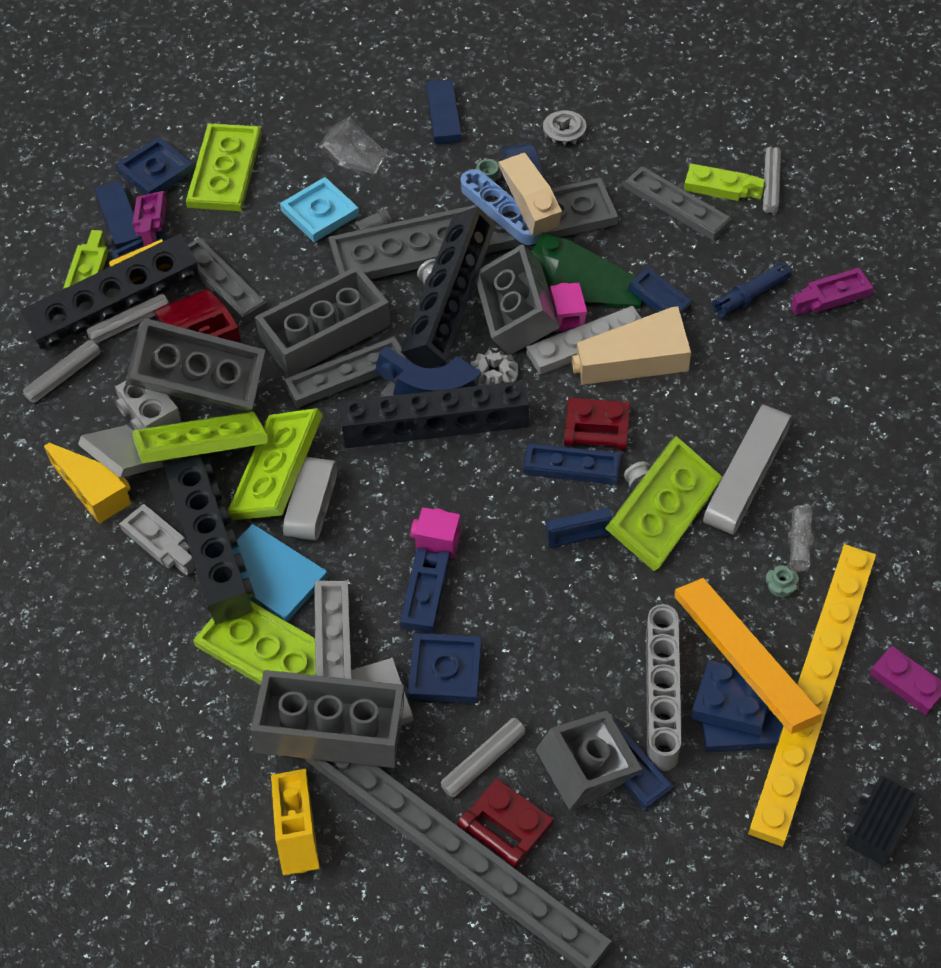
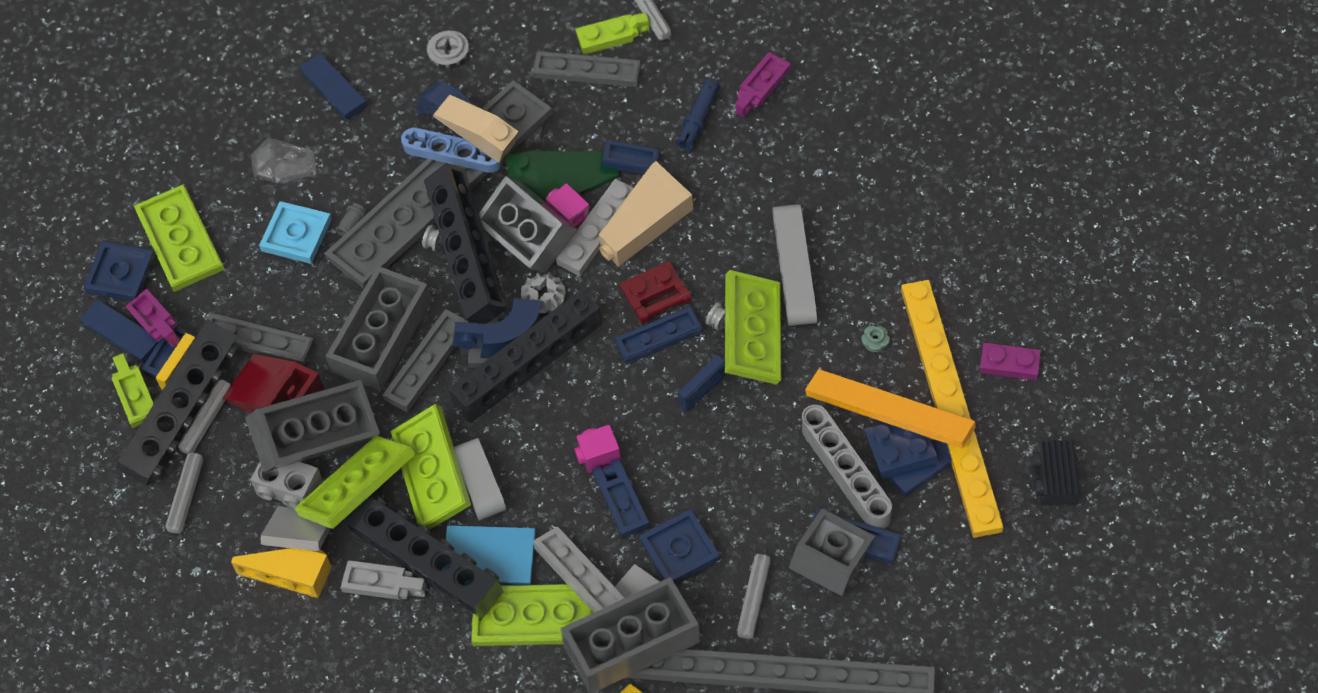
camera: 30 degrees left, 5 degrees up
dark red plate [457,778,553,869] -> none
sand green plate [475,159,502,182] -> none
clear pin [787,505,814,571] -> none

